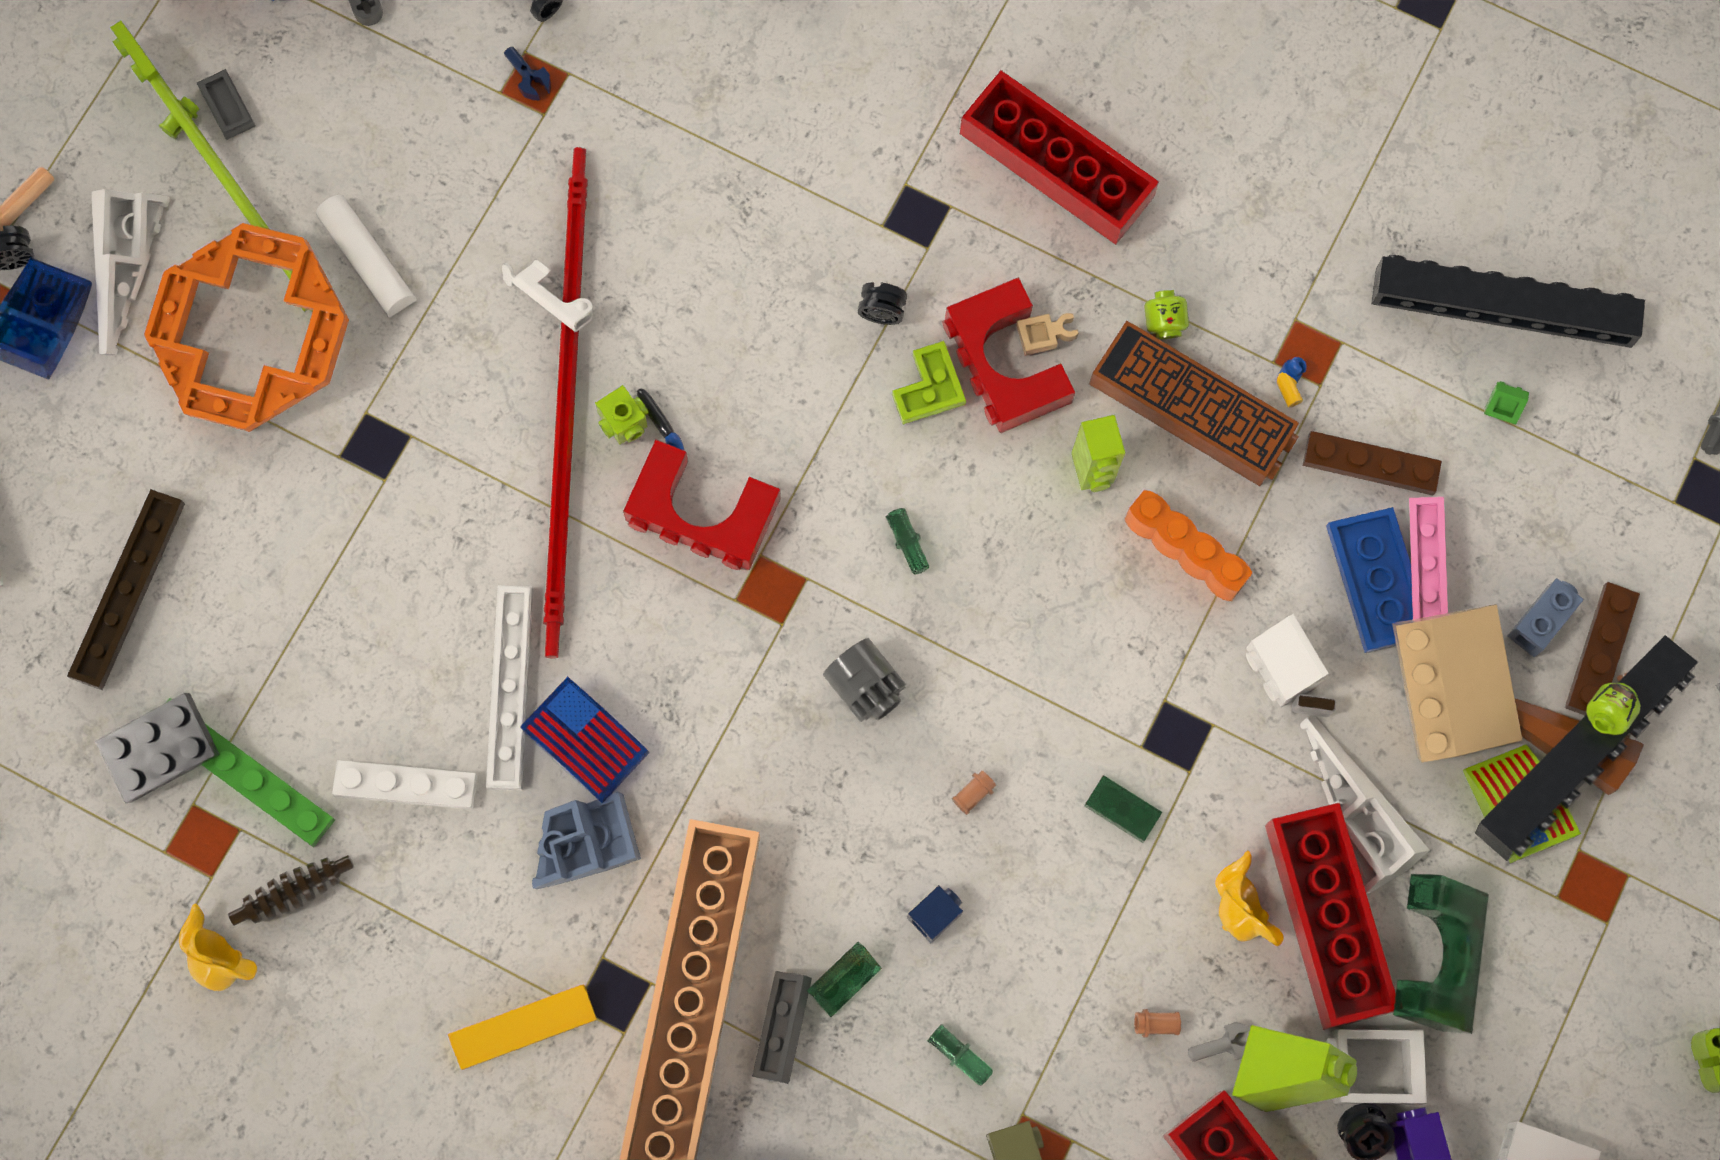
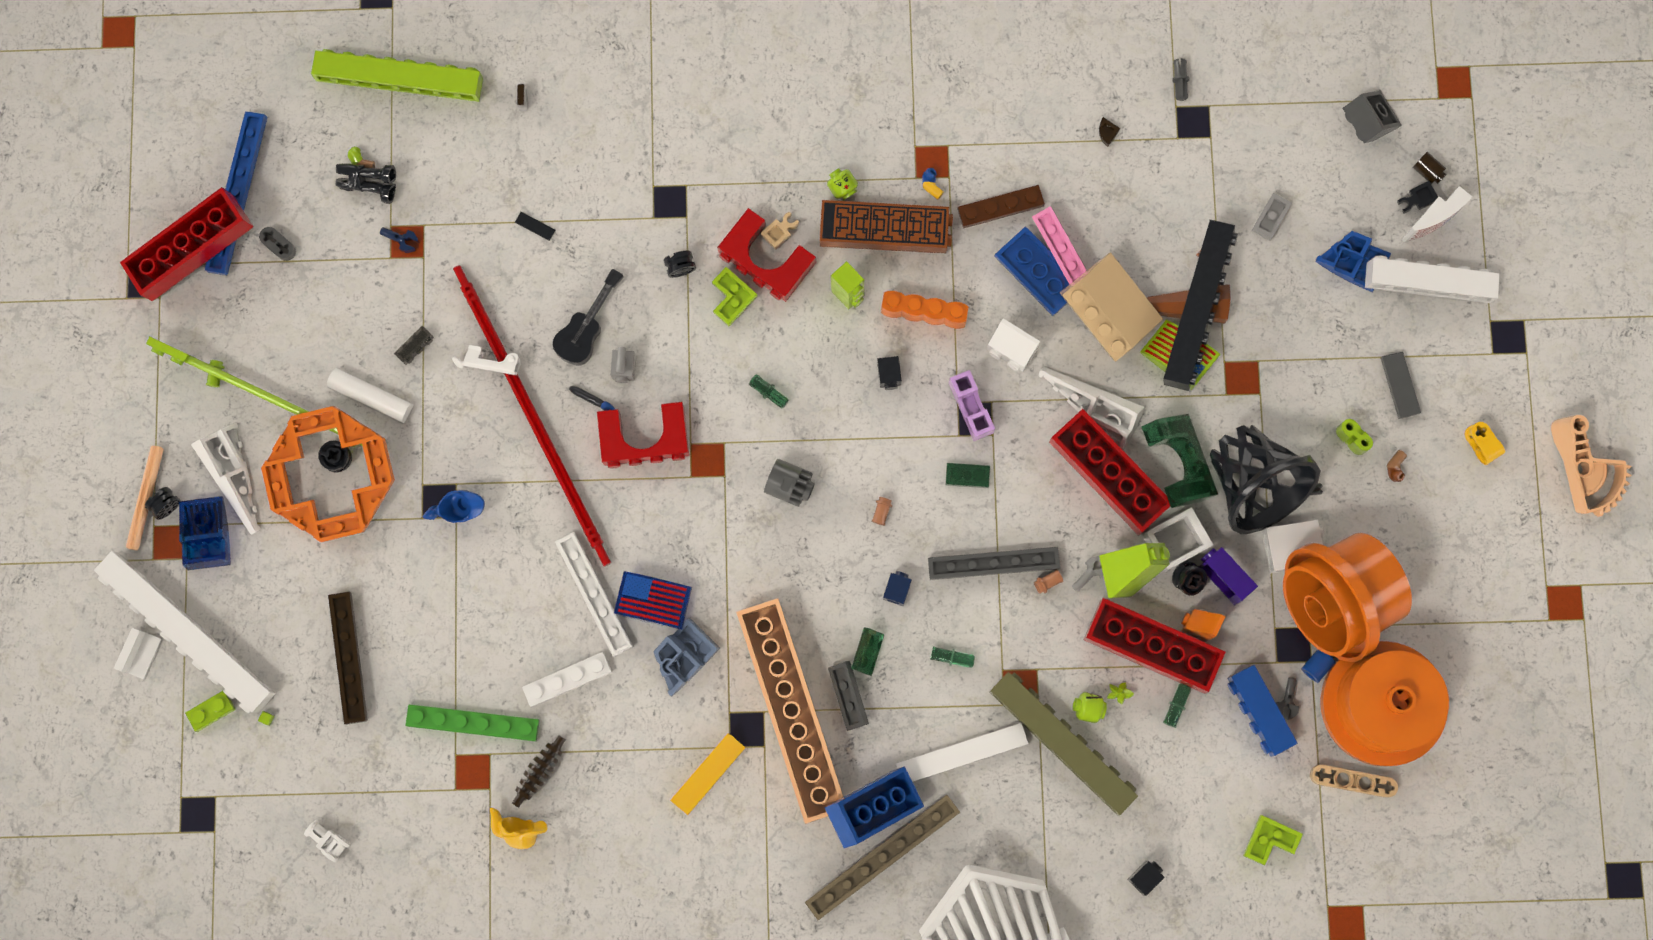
camera: 20 degrees left, 5 degrees up
plate [95,693,220,803] -> none
dark grey tile [197,69,256,140] -> none
lime brick [595,385,649,445] -> none
red brick [959,70,1159,245] -> none
yellow hair [1215,850,1284,946] -> none
piece [1292,694,1336,717] -> none
black brick [1371,255,1645,348] -> none
bright green tile [1484,381,1529,425] -> none
sand blue brick [1507,578,1584,657] -> none
reddish brown plate [1565,582,1640,716] -> none
lime head [1586,683,1641,735] -> none
none -> black wheel [318,440,352,473]
none -> clear smoke piece [394,326,434,365]
none -> blue hair [423,490,485,523]
none -> black window [515,212,556,241]
none -> black piece [552,269,624,366]
none -> light grey brick [610,347,636,383]
none -> black brick [877,356,902,390]
none -> dark grey plate [928,547,1060,580]
none -> lavender arch [949,370,995,441]
none -> dark brown tile [1099,117,1121,147]
none -> black piece [1210,425,1323,534]

